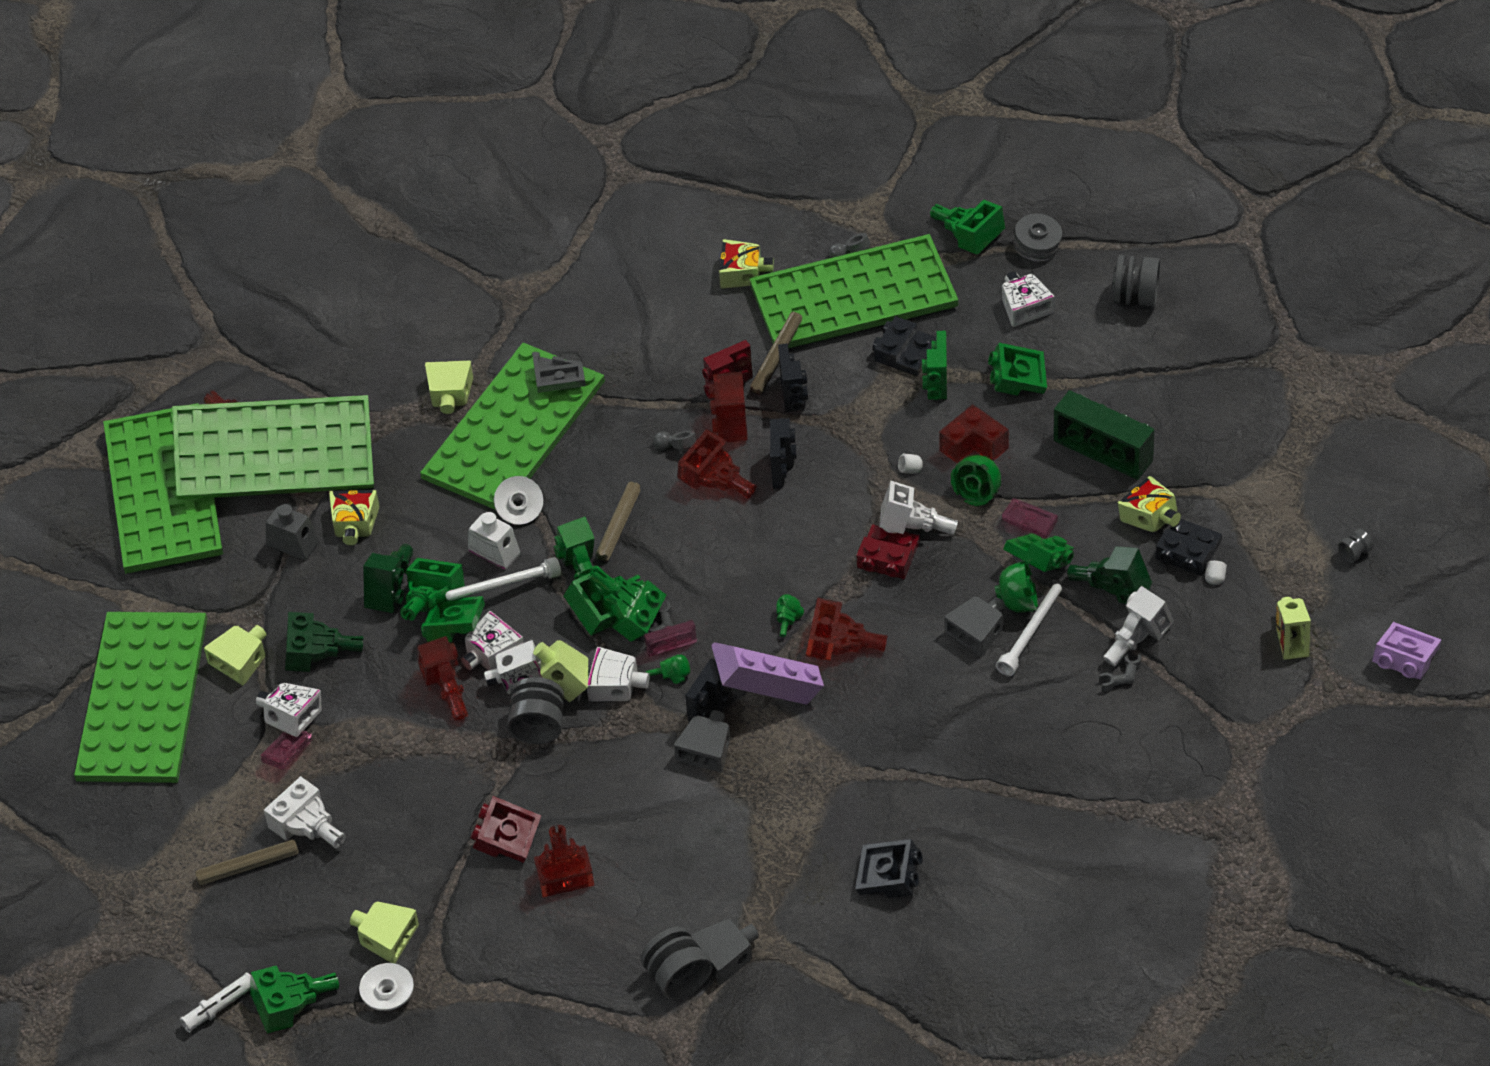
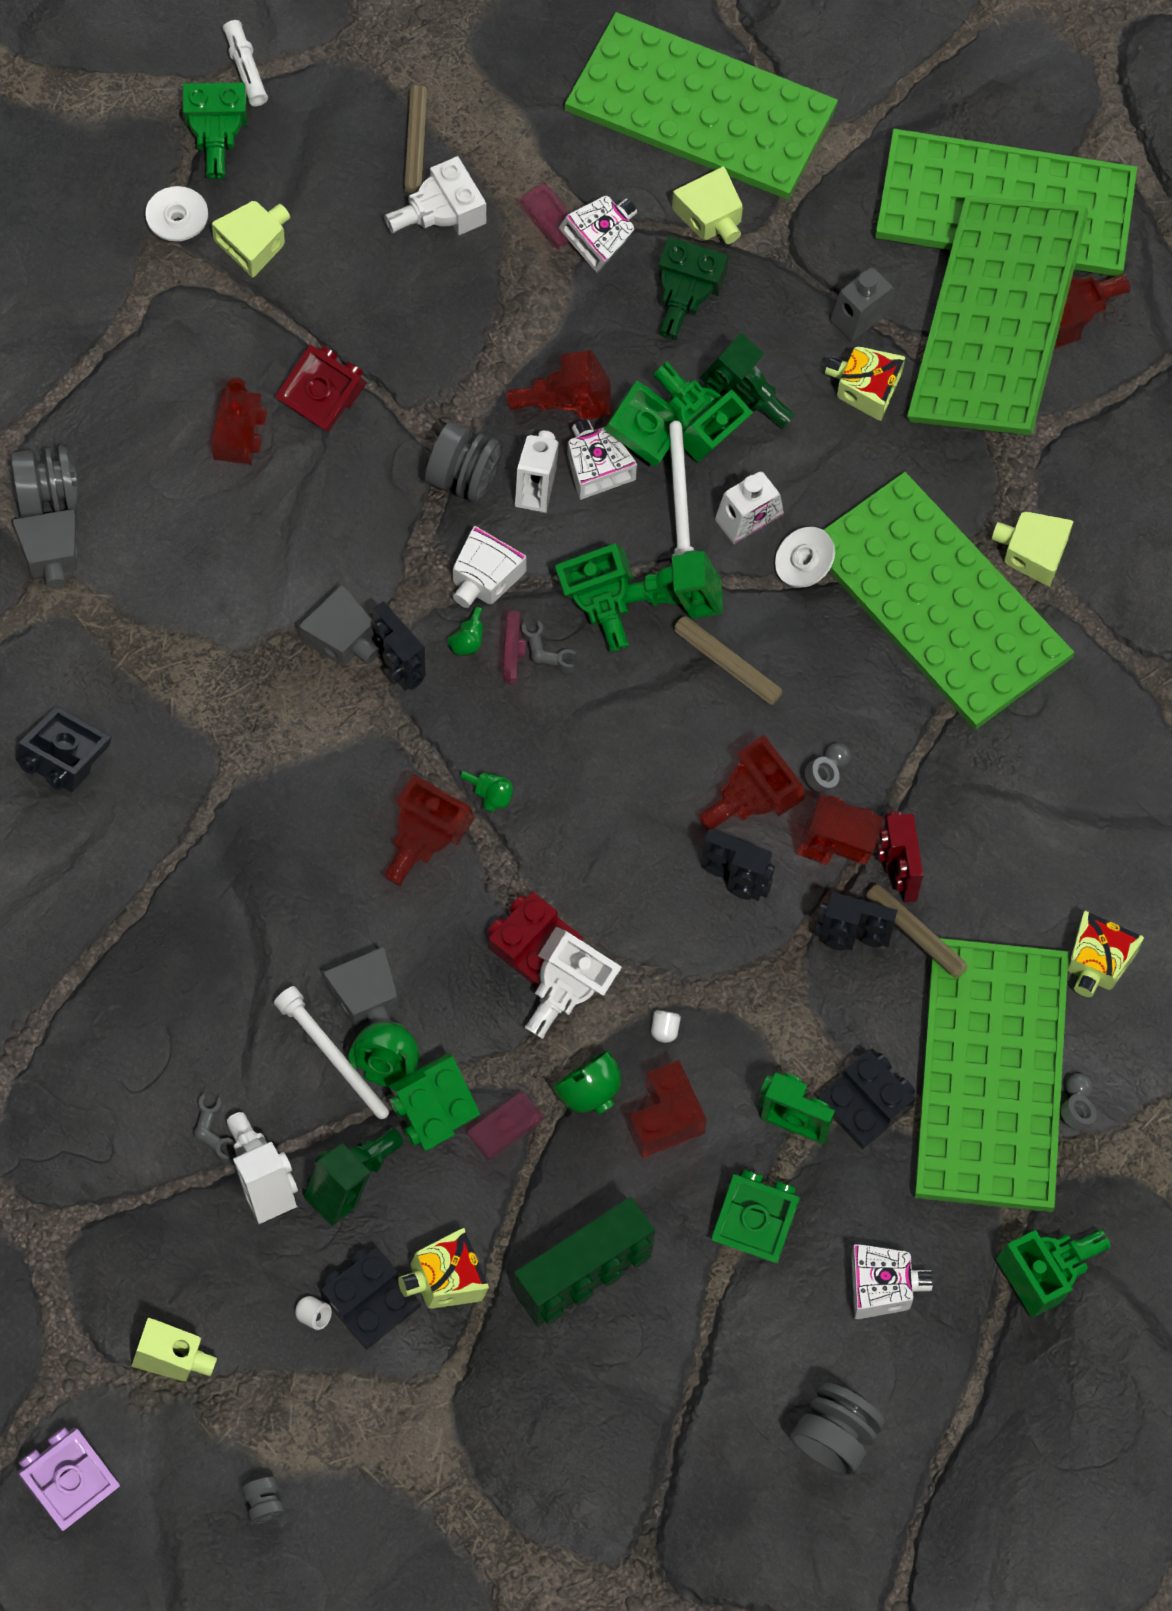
camera: 105 degrees right, 15 degrees up
dark grey wing [532,352,586,393] -> none
yellowish green torso [533,640,588,702] -> none
green brick [588,566,667,642] -> none
lavender slope [711,642,824,705] -> none
dark grey piece [1013,214,1062,261] -> none

